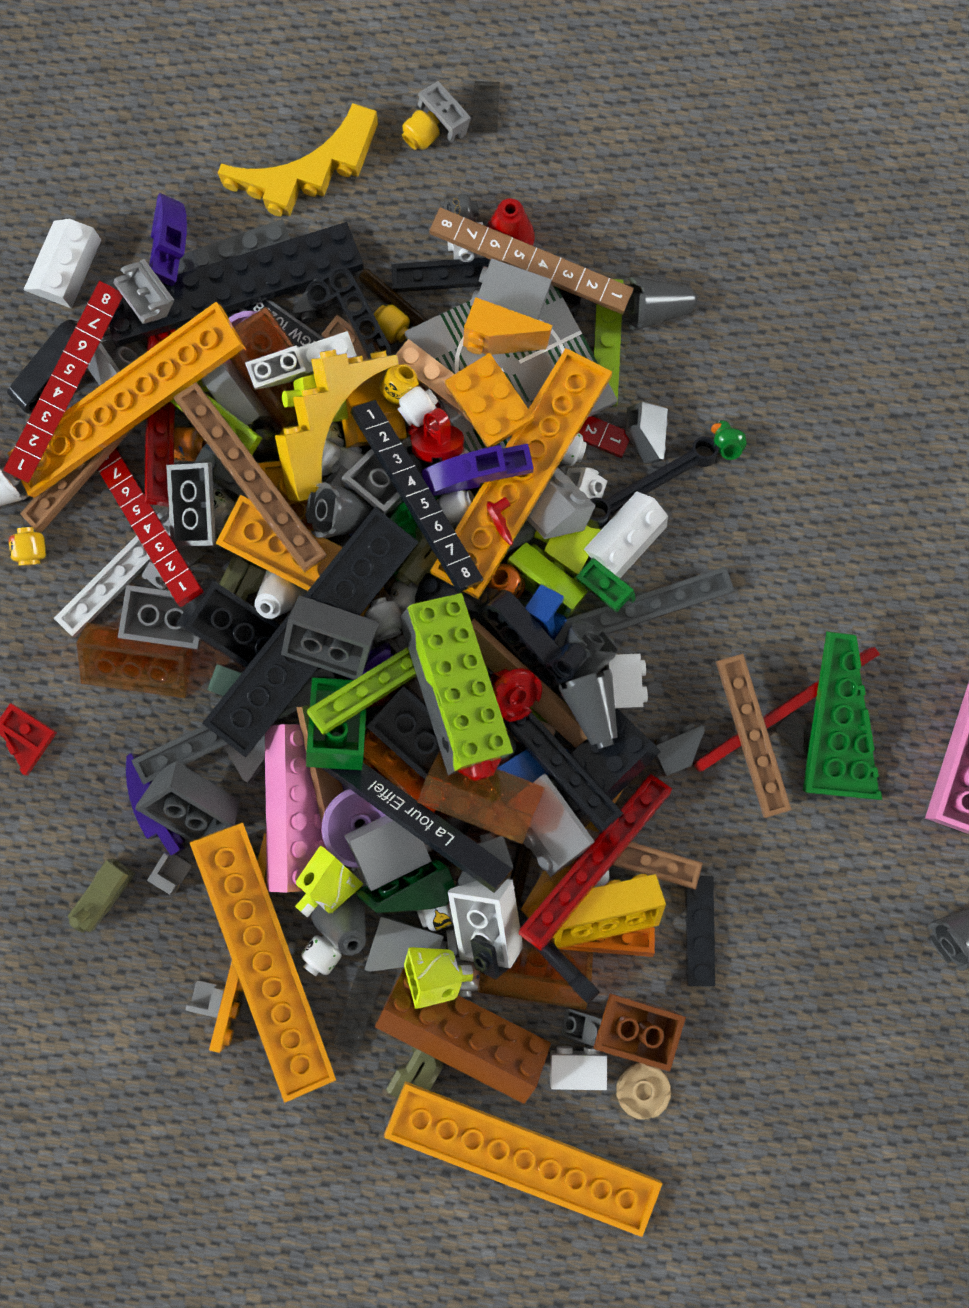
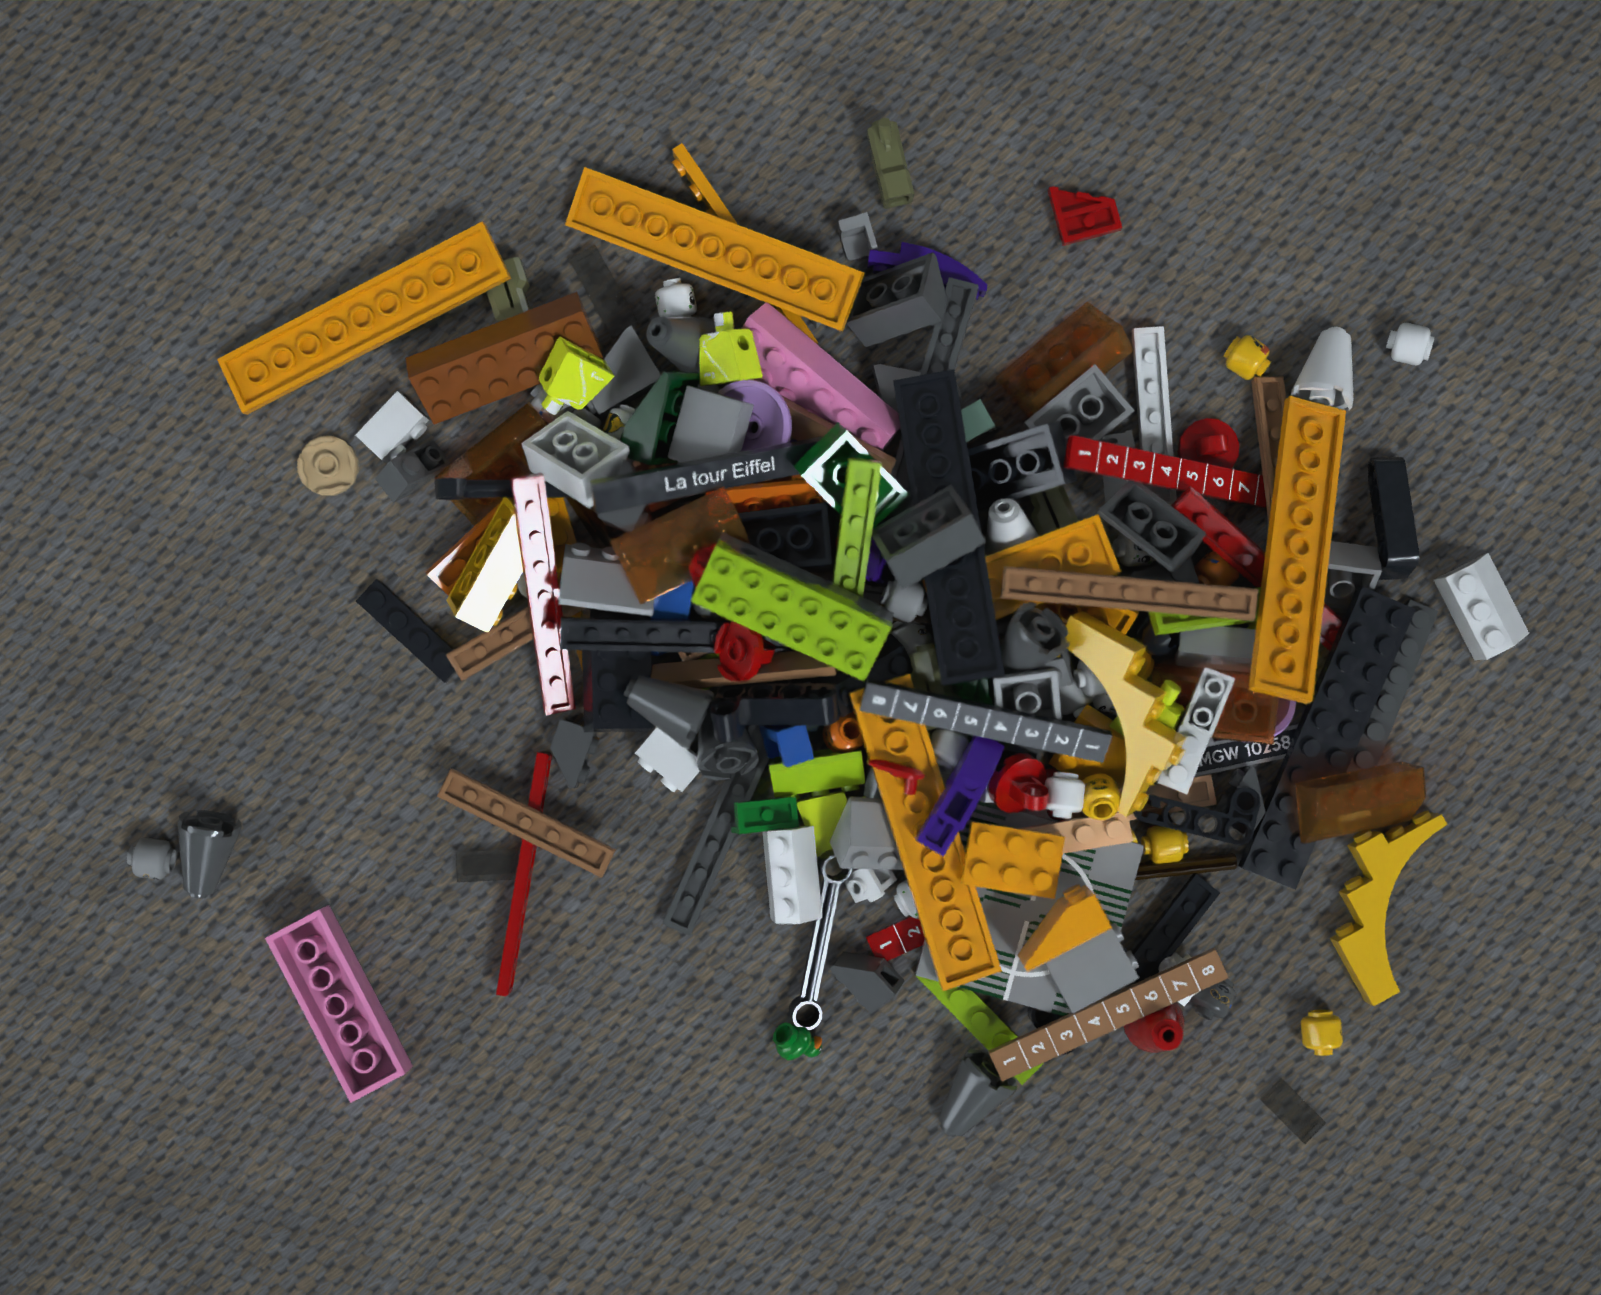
camera: 130 degrees right, 5 degrees up
red tile [3,280,123,483] -> none
light grey hinge [113,259,174,324] -> none
dark purple slope [149,193,187,286] -> none
light grey panel [186,980,225,1018] -> none
light grey hinge [418,81,471,143] -> none
black bracket [470,937,517,979] -> none
dark orange slope [593,993,686,1072] -> none
green wing [803,631,882,800] -> none
none -> red tile [1178,418,1240,469]
none -> clear orange slope [1296,761,1426,844]

